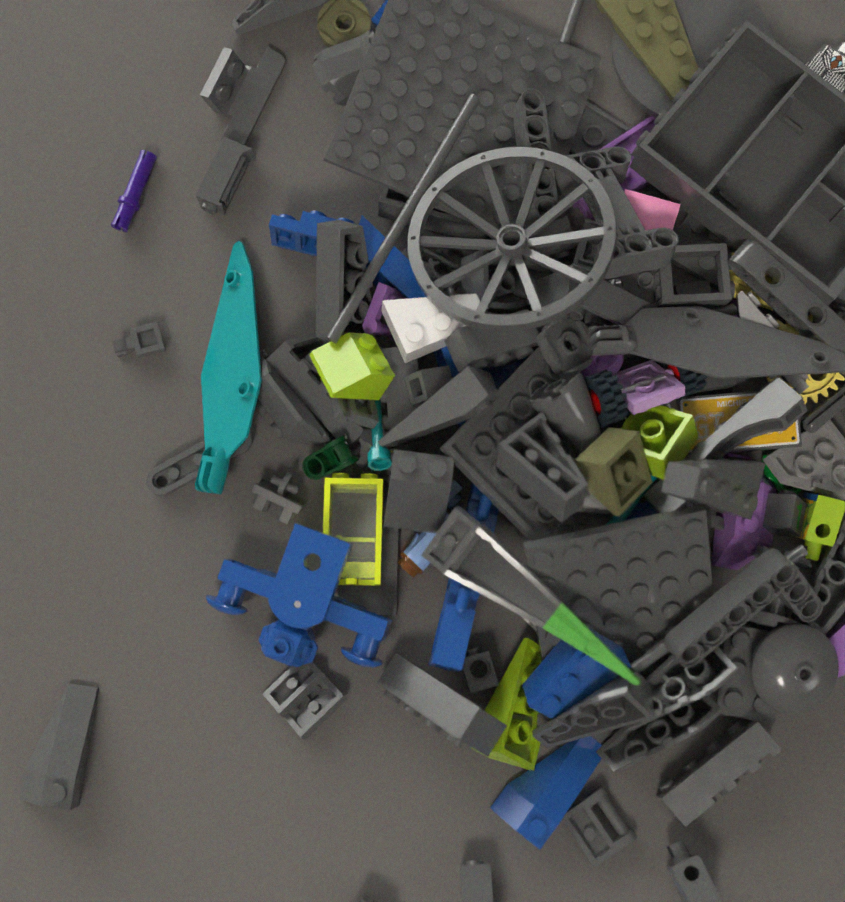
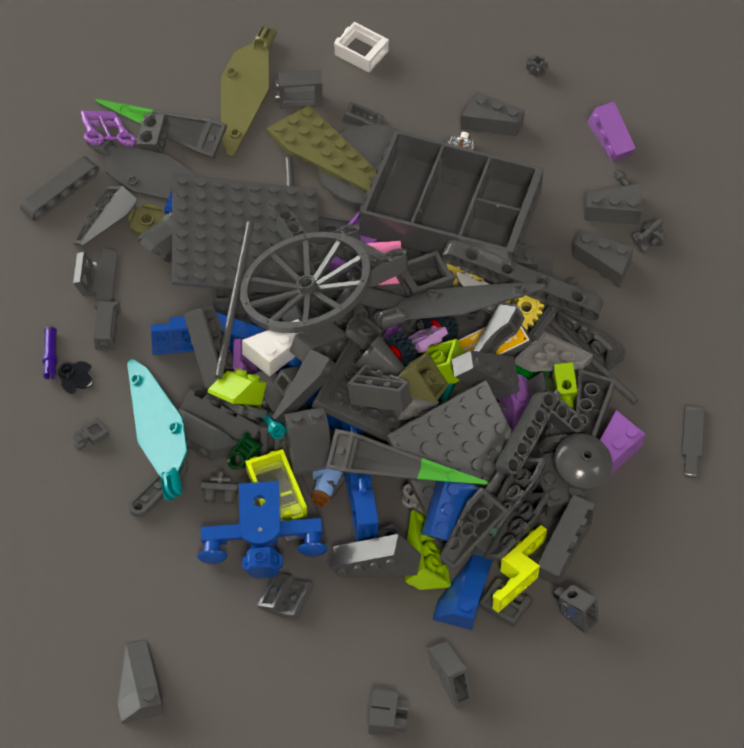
camera: 20 degrees left, 25 degrees down
none -> black plate [58,361,93,394]
none -> neon yellow bracket [492,525,547,613]

